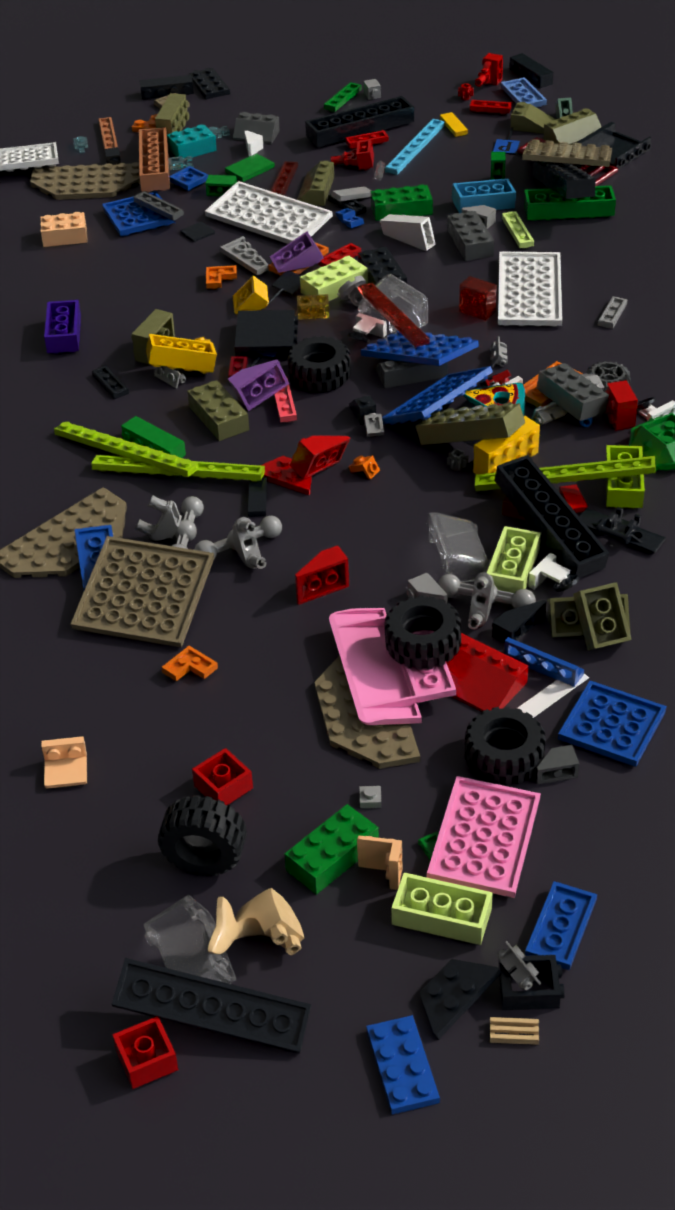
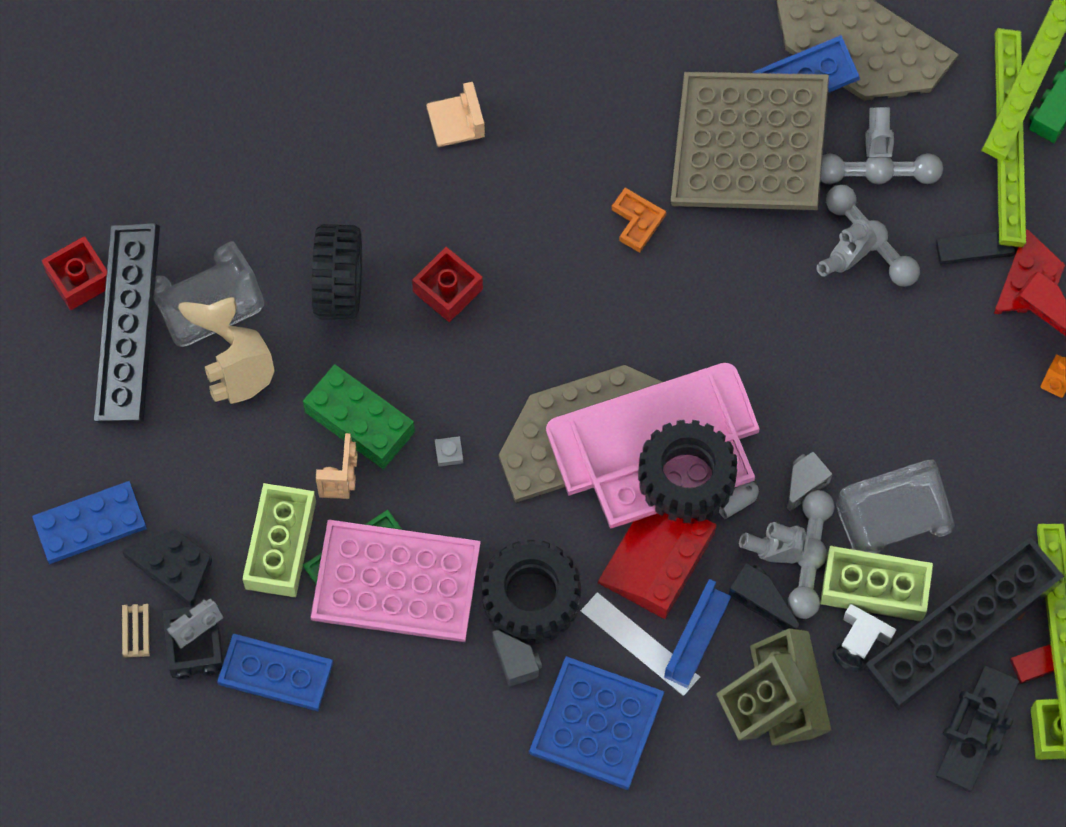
camera: 80 degrees right, 25 degrees up
red slope [295,545,349,605] -> none

